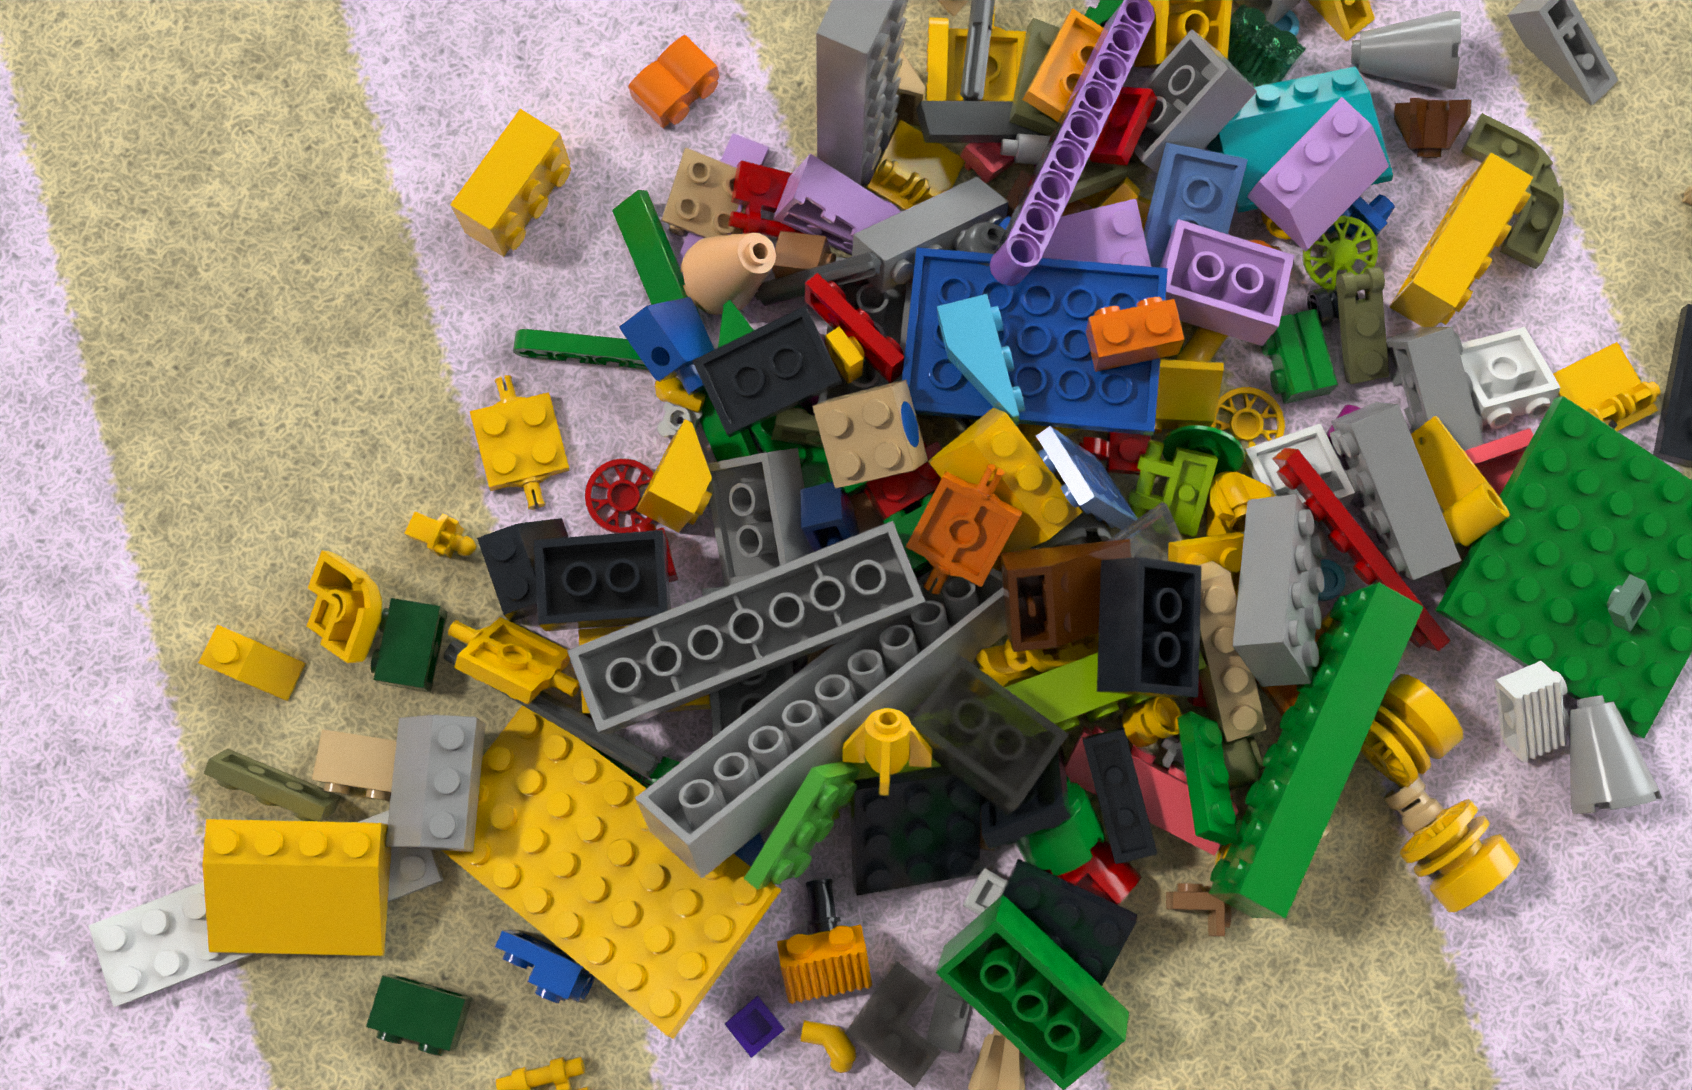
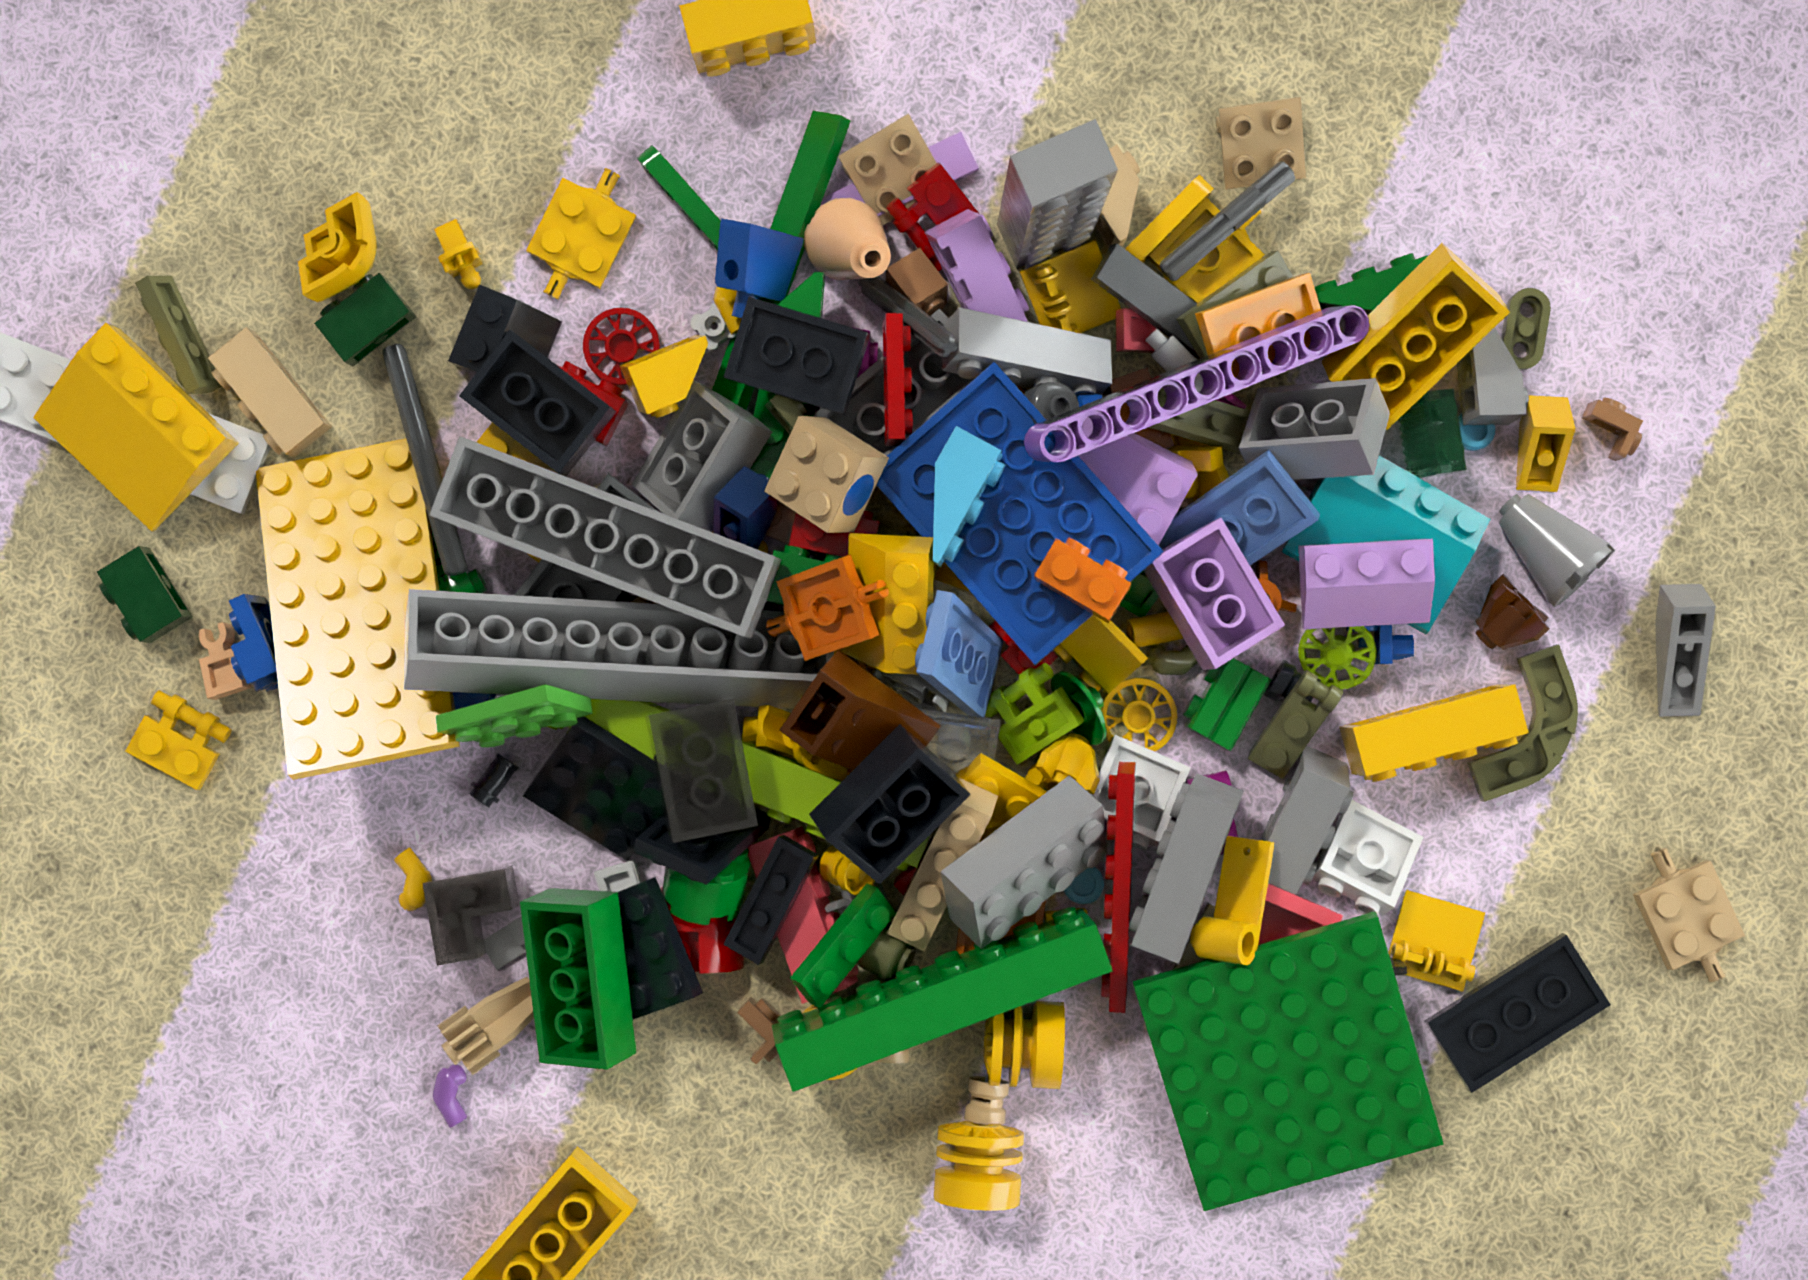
camera: 50 degrees right, 10 degrees up
yellow slope [198,624,306,701] -> none
light grey slope [385,715,485,852] -> none
yellow plate [448,617,580,705] -> none
orange brick [628,35,720,128] -> none
dark purple plate [724,995,785,1058] -> none
light orange brick [777,925,872,1004] -> none
yellow plate [825,326,865,384] -> none
yellow brick [843,708,932,795] -> none
red plate [1089,87,1157,165] -> none
white brick [1494,661,1570,762] -> none
light grey cone [1570,695,1661,814] -> none
sand green plate [1607,575,1652,632] -> none
none -> light nougat plate [199,622,251,700]
none -> olive arm [1147,645,1198,675]

